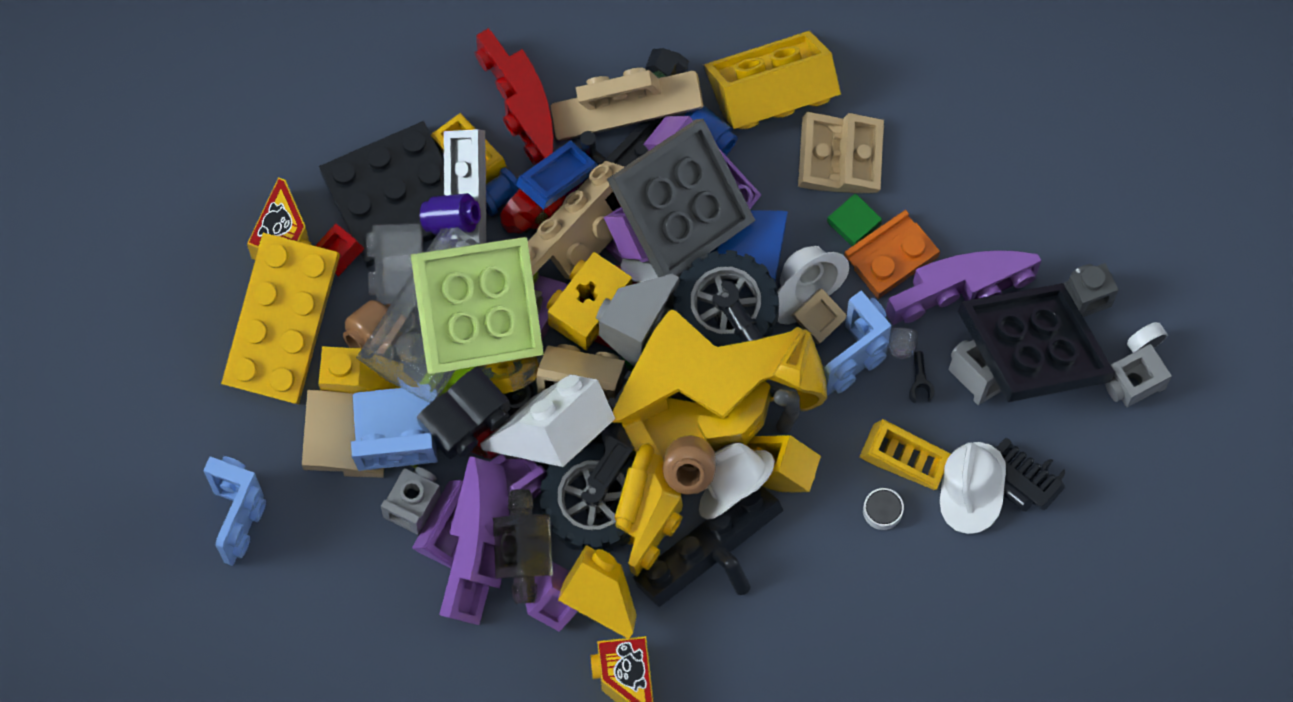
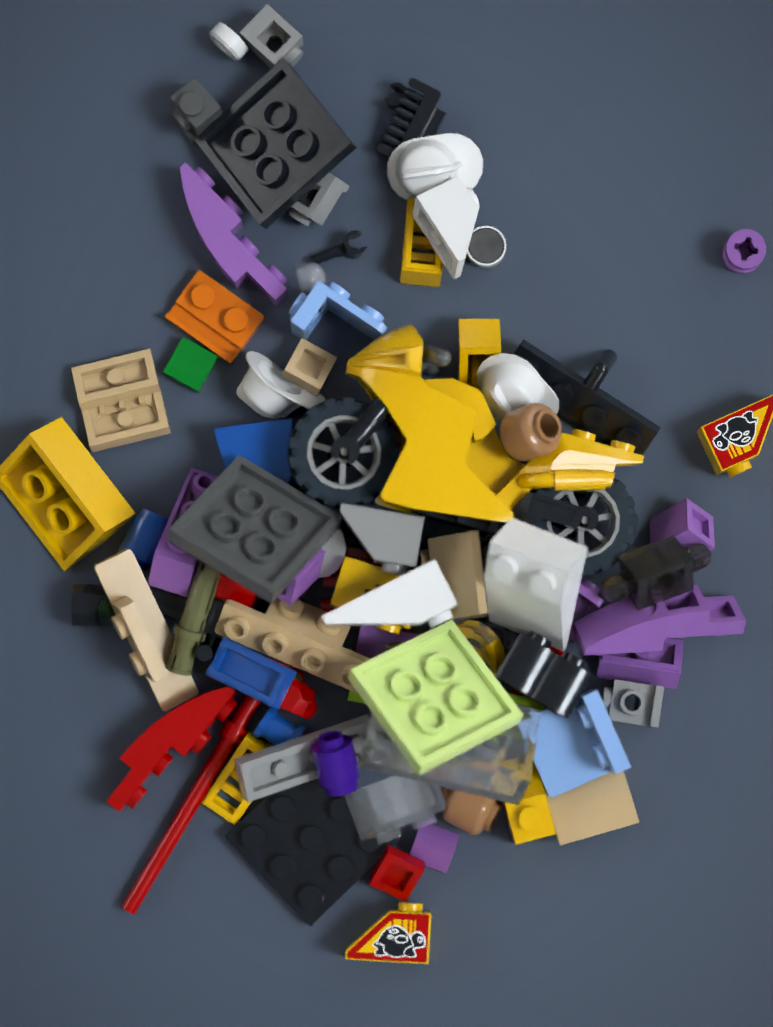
camera: 110 degrees left, 15 degrees up
light blue bracket [203,456,266,566] -> none
yellow plate [221,233,340,405] -> none
yellow slope [558,545,637,639] -> none
none -> red bar [121,695,261,915]
none -> olive pin [165,560,221,676]
none -> white slope [322,559,458,628]
none -> medium lavender slope [410,821,460,873]
none -> white slope [412,176,479,280]

